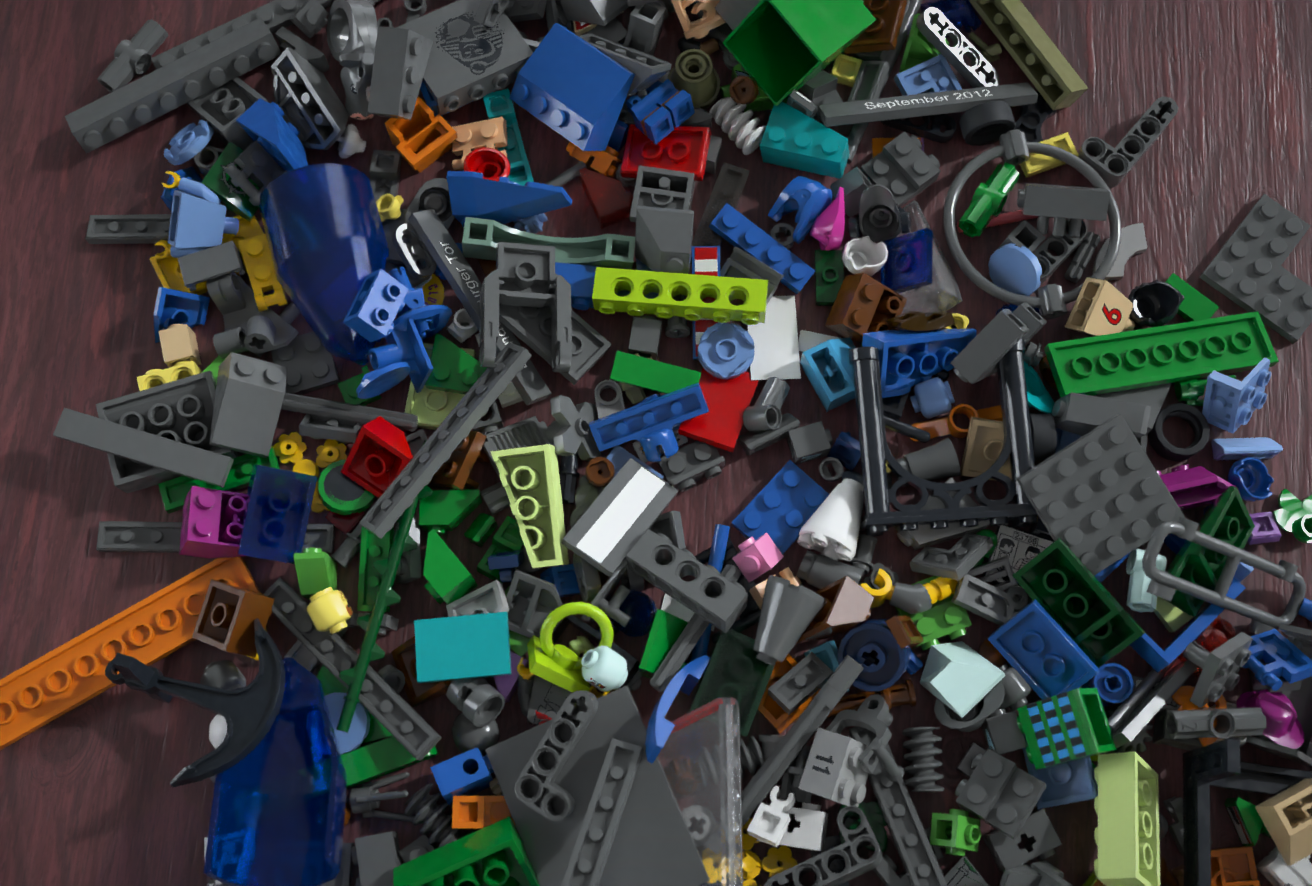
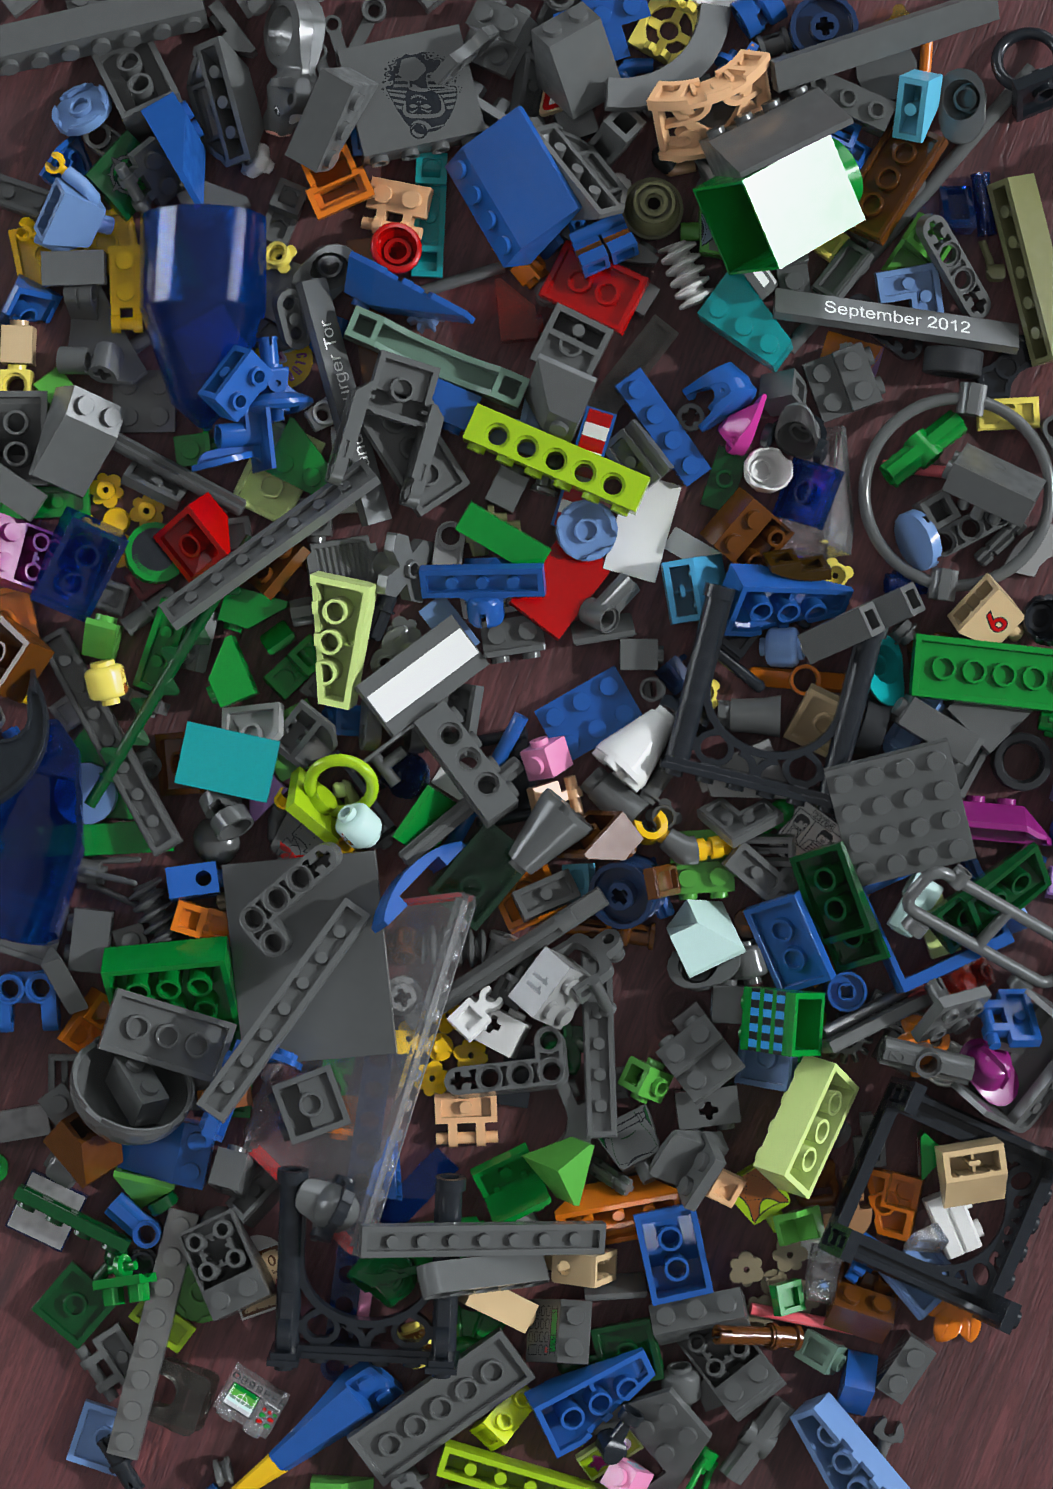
camera: 15 degrees right, 15 degrees up
dark blue tile [487,550,525,583] -> none
reddish brown tile [585,457,615,488] -> none
reddish brown tile [729,76,759,104] -> none
dark grey piece [902,727,944,792] -> none

